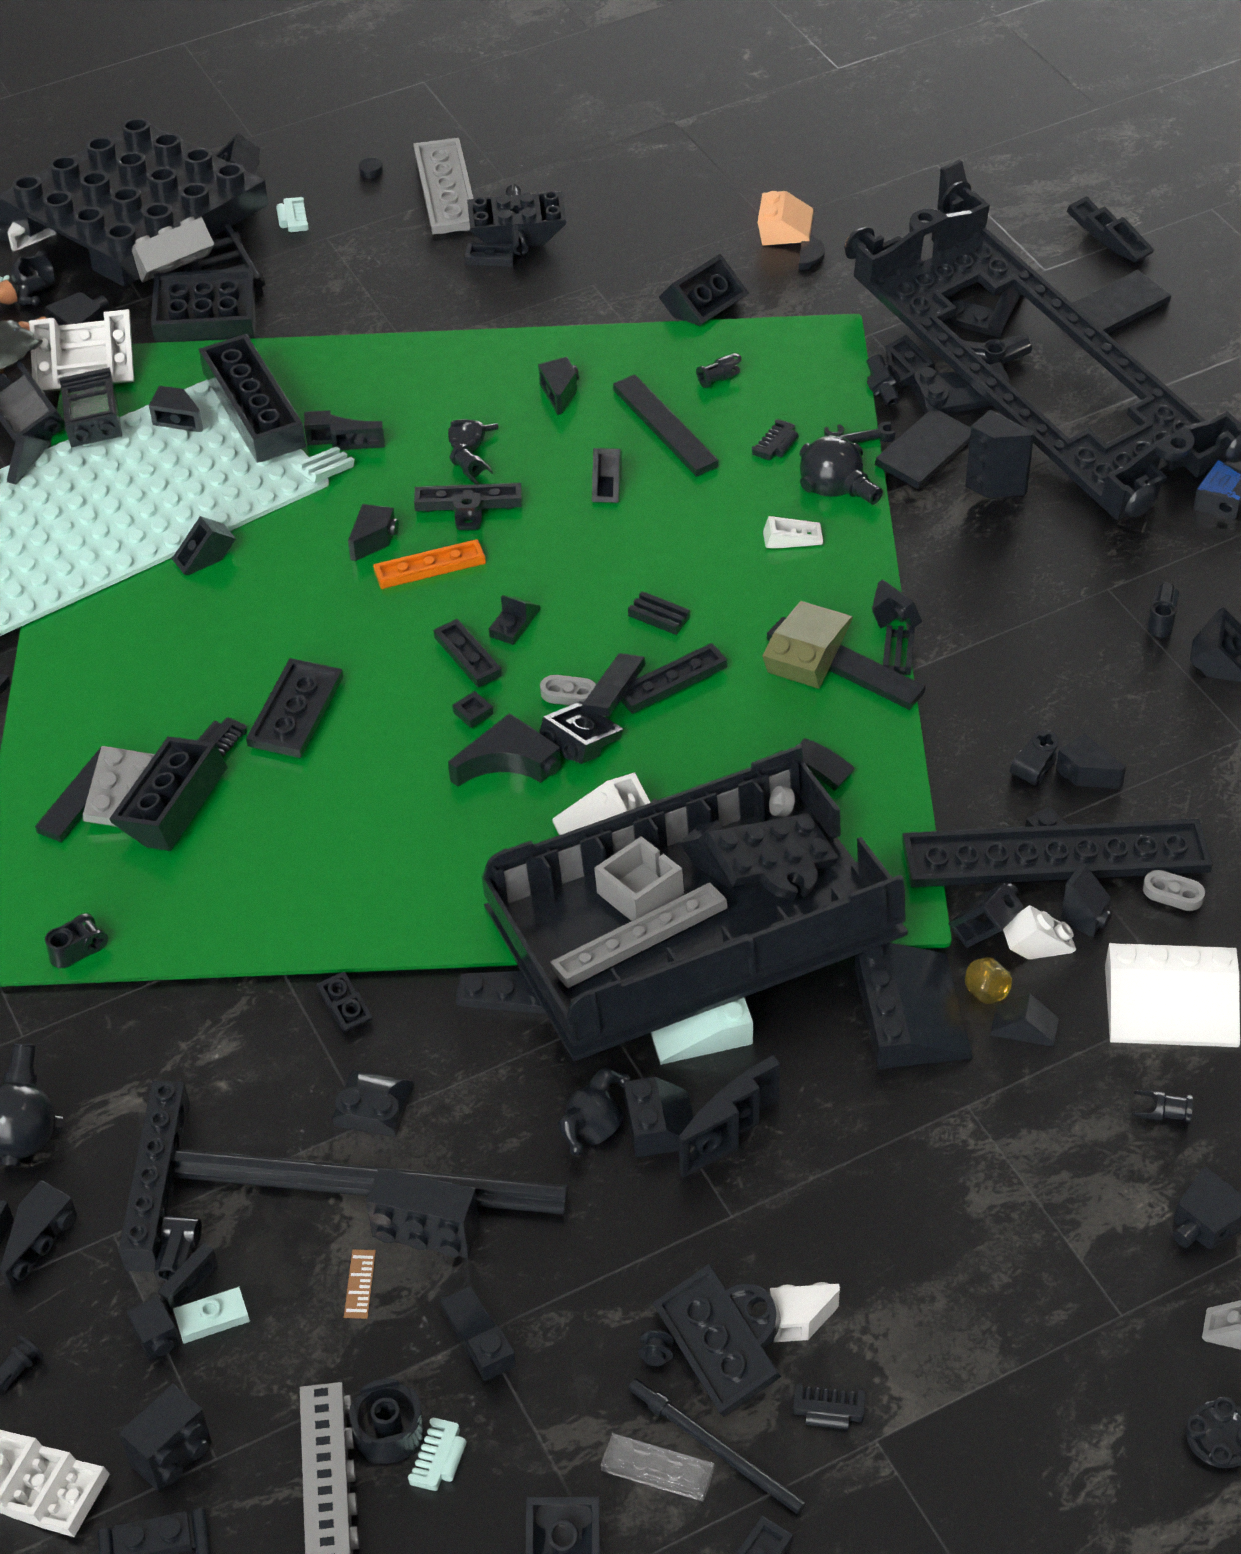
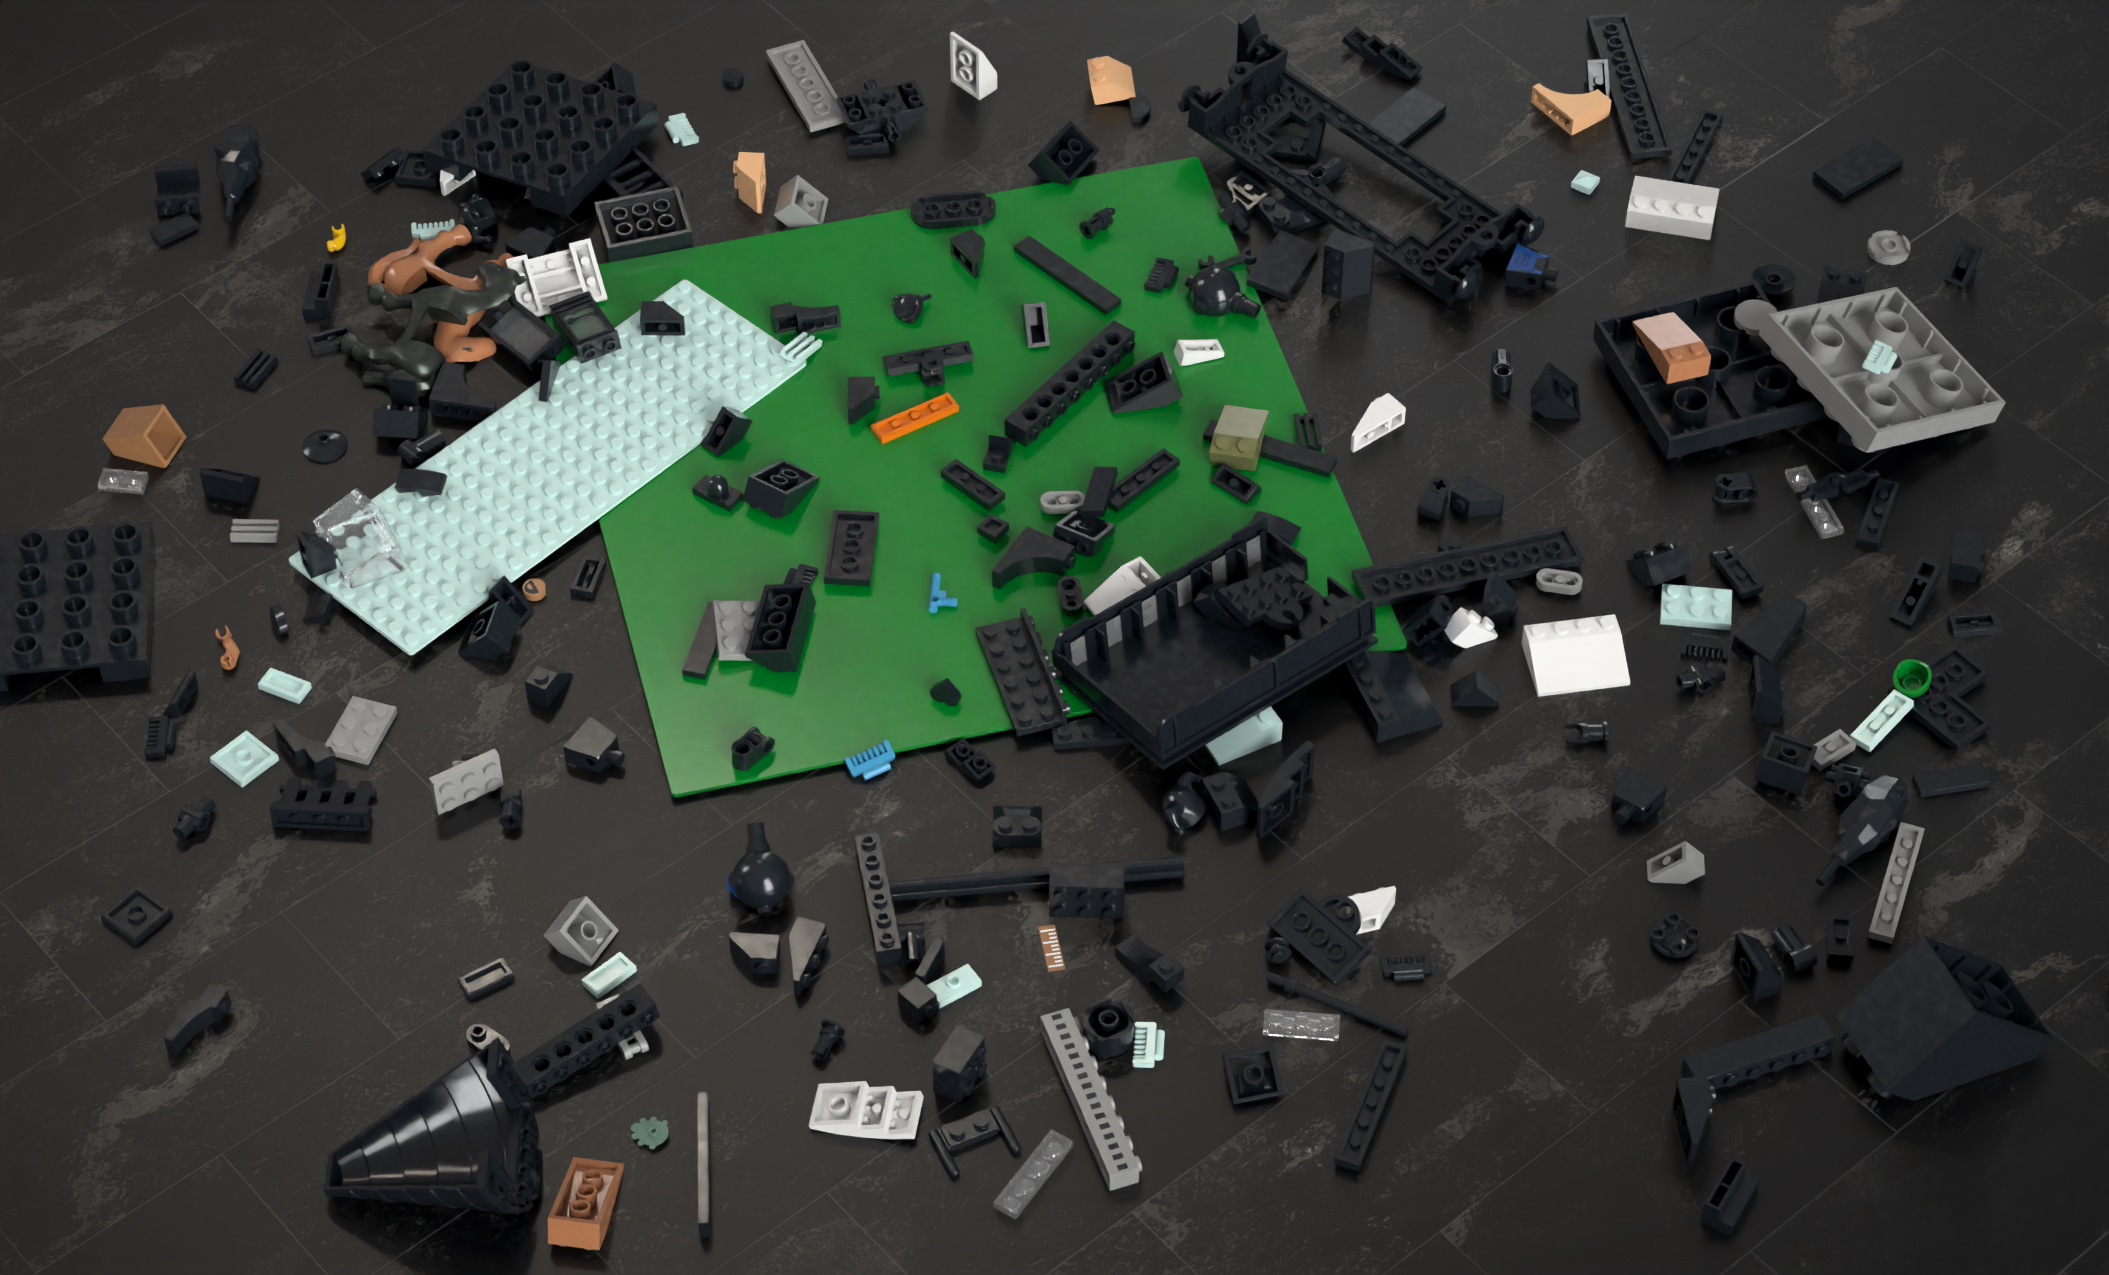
camera: 15 degrees left, 0 degrees up
light grey slope [132,217,214,283] -> none
black brick [199,334,306,463] -> none
black piece [450,443,493,484] -> none
light grey plate [550,883,728,988] -> none
light grey piece [594,837,684,921] -> none
black tile [628,591,690,635] -> none
light grey tile [769,786,795,817] -> none
black slope [872,579,922,628] -> none
clear yellow head [965,957,1012,1004] -> none
none -> black tile [692,475,743,512]
none -> light nougat slope [733,152,766,213]
none -> black slope [742,459,820,519]
none -> light grey slope [774,175,828,228]
none -> dark azure piece [845,740,895,781]
none -> black tile [911,191,996,229]
none -> dark azure hose [929,573,957,613]
none -> black tile [930,678,962,706]
none -> white slope [950,32,997,100]
none -> black bracket [976,608,1070,736]
none -> black brick [1004,320,1135,447]
none -> black plate [1057,576,1084,616]
none -> black slope [1104,351,1183,414]
none -> black slope [1211,463,1262,504]
none -> white slope [1351,393,1406,453]

